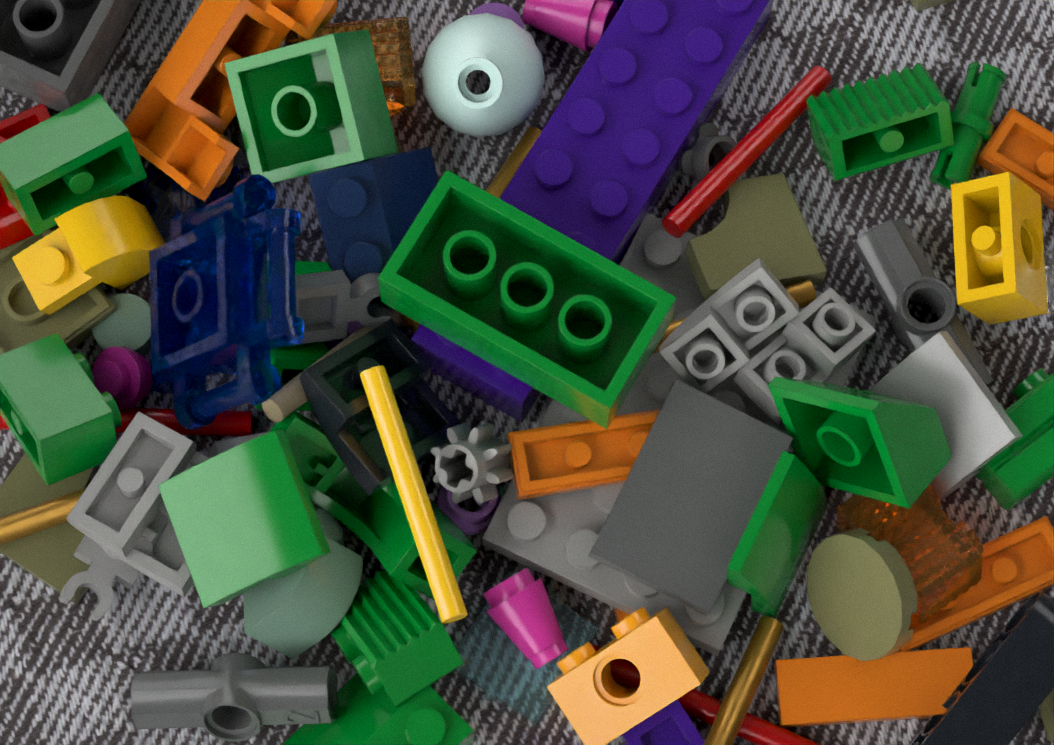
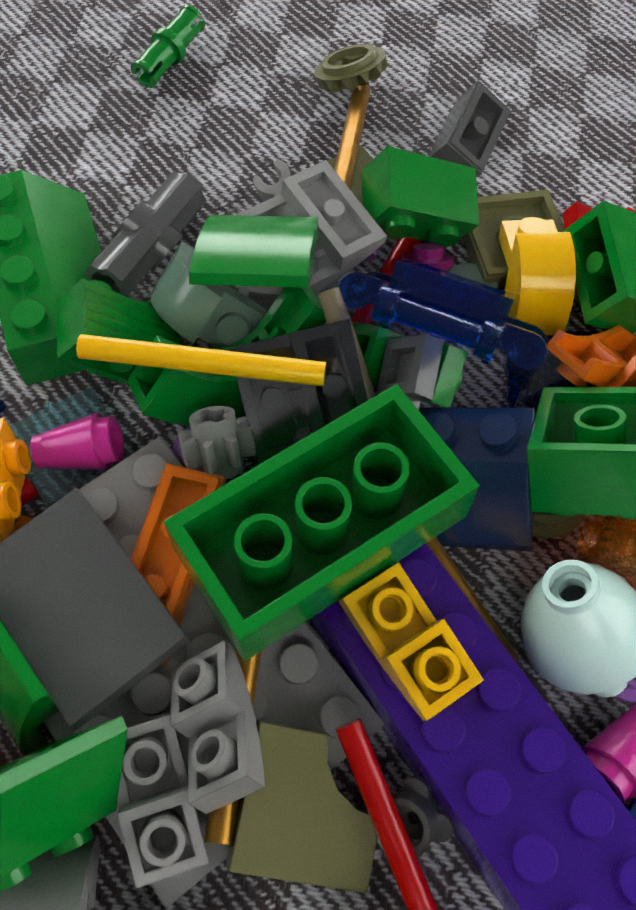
camera: 115 degrees right, 10 degrees down
none -> yellow slope [338,562,484,721]

